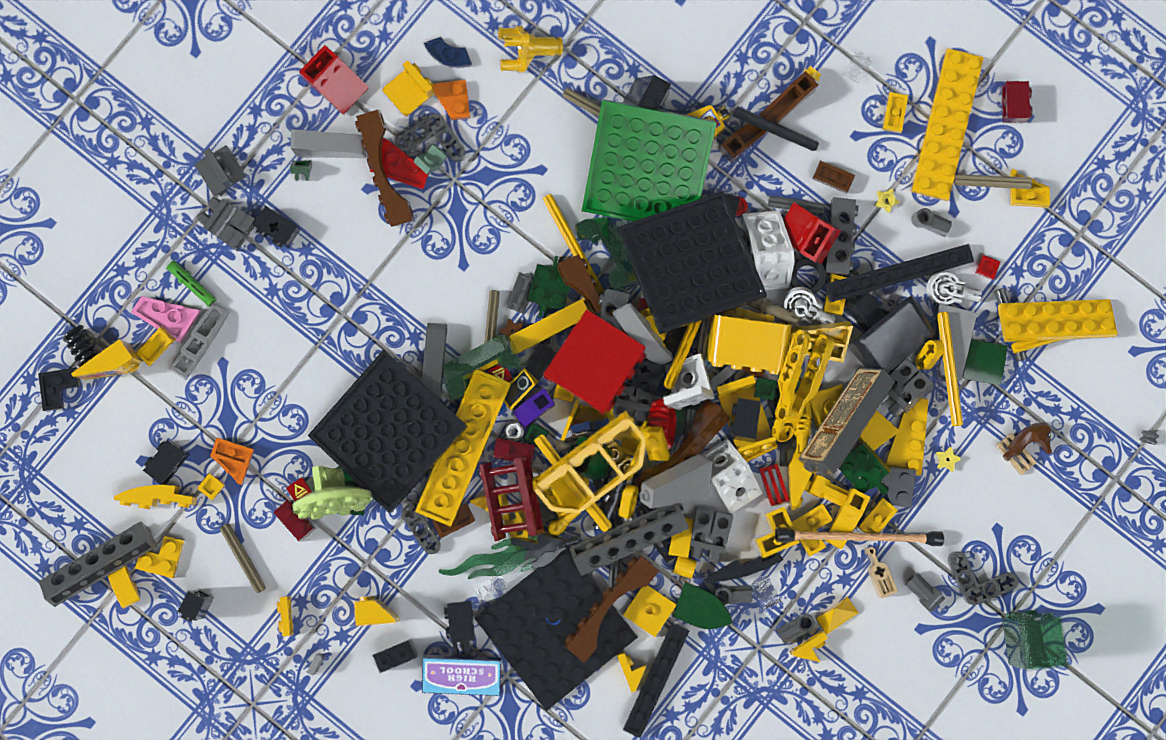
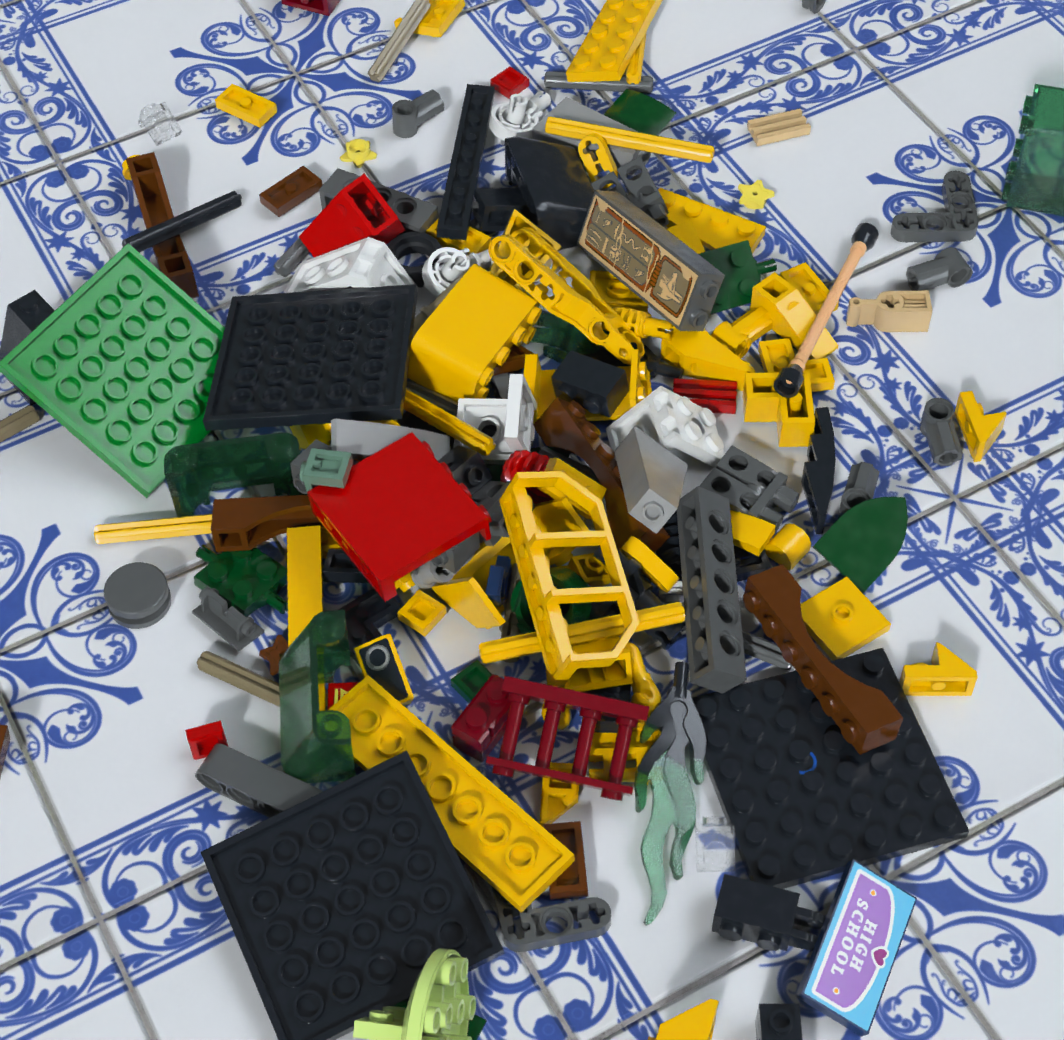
camera: 65 degrees left, 30 degrees down
white plate [504,422,524,441] -> none
dark purple slope [513,388,555,428] -> none
black plate [622,622,690,739] -> none
clear bracket [751,575,781,610] -> none
dark green tile [754,378,777,401] -> none
yellow slope [816,596,859,634] -> none
black wing [883,465,916,508] -> none
yellow plate [911,48,984,201] -> none
reddish brown animal [1002,422,1052,461] -> none
none -> dark grey head [104,562,171,629]
none -> red tile [185,720,228,760]
none -> sand green bracket [300,448,353,495]

